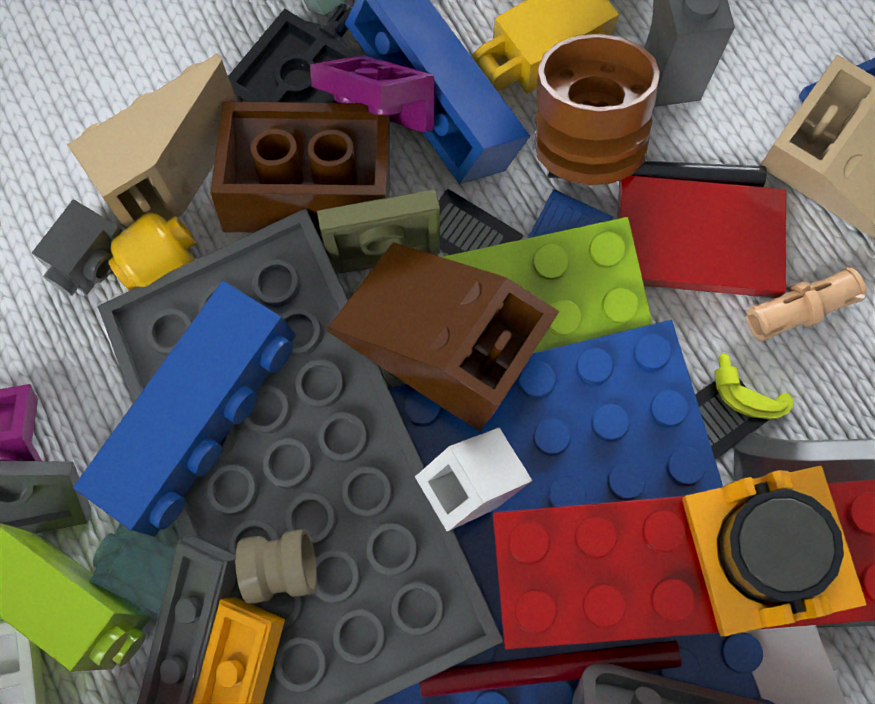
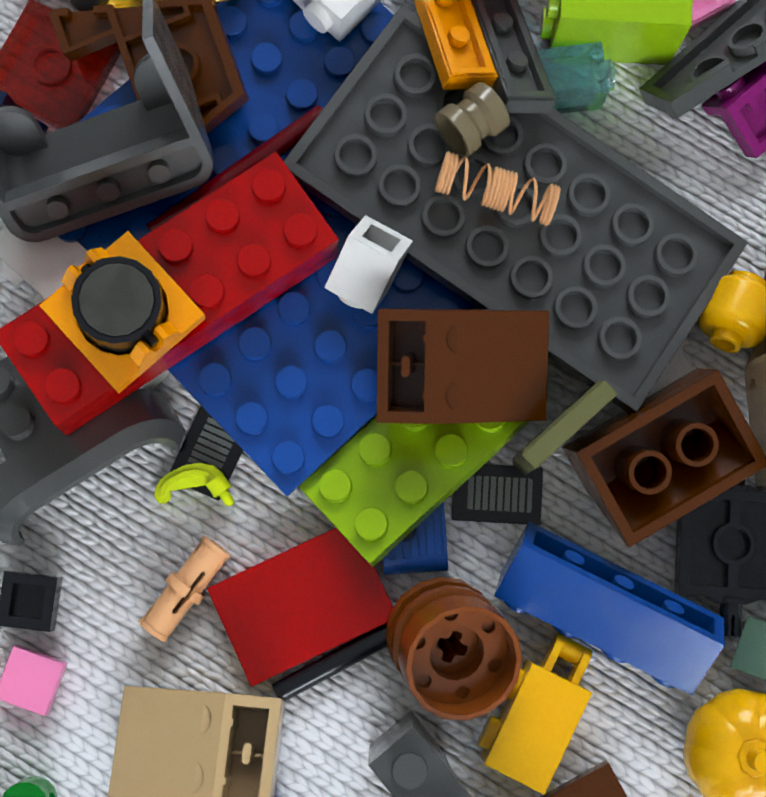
camera: 150 degrees right, 10 degrees up
blue brick [73,280,296,537] -> none
magenta bracket [310,55,435,132] -> none
none -> light nougat piece [435,151,561,227]

